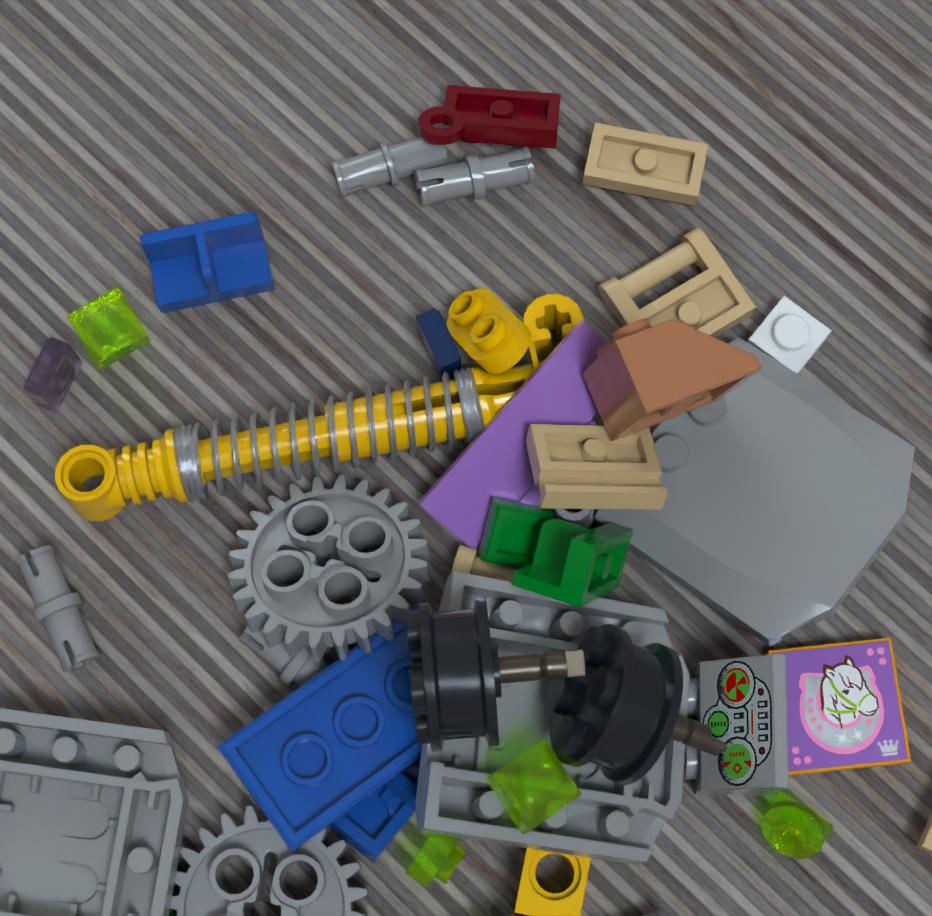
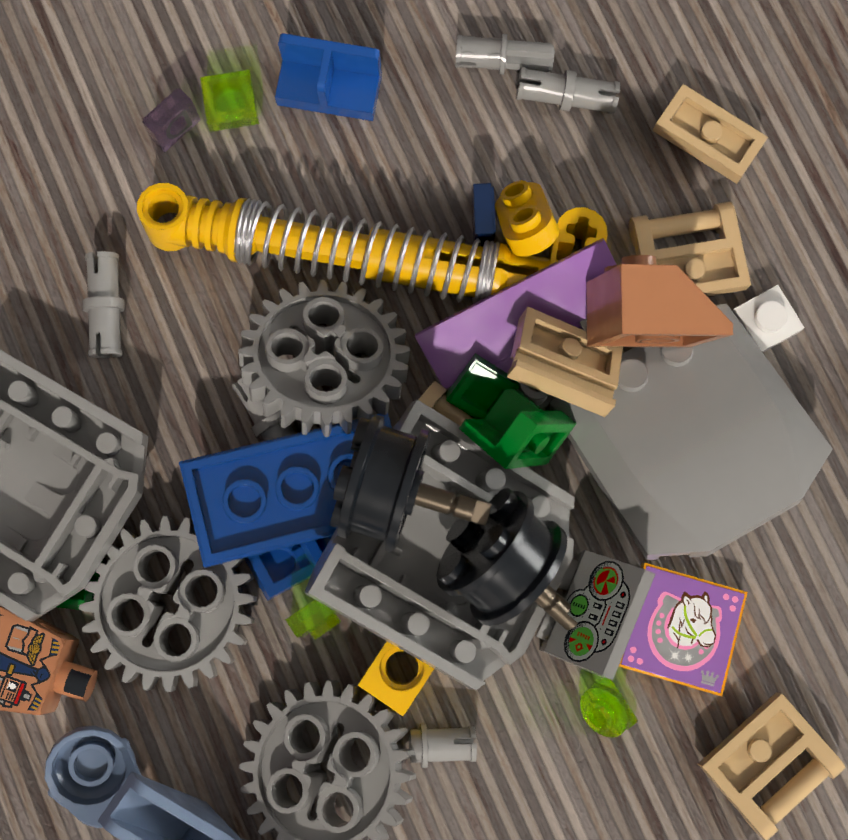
camera: 20 degrees right, 5 degrees up
dark red hinge [418,85,561,149] -> none
clear neon green plate [485,738,582,835] -> none

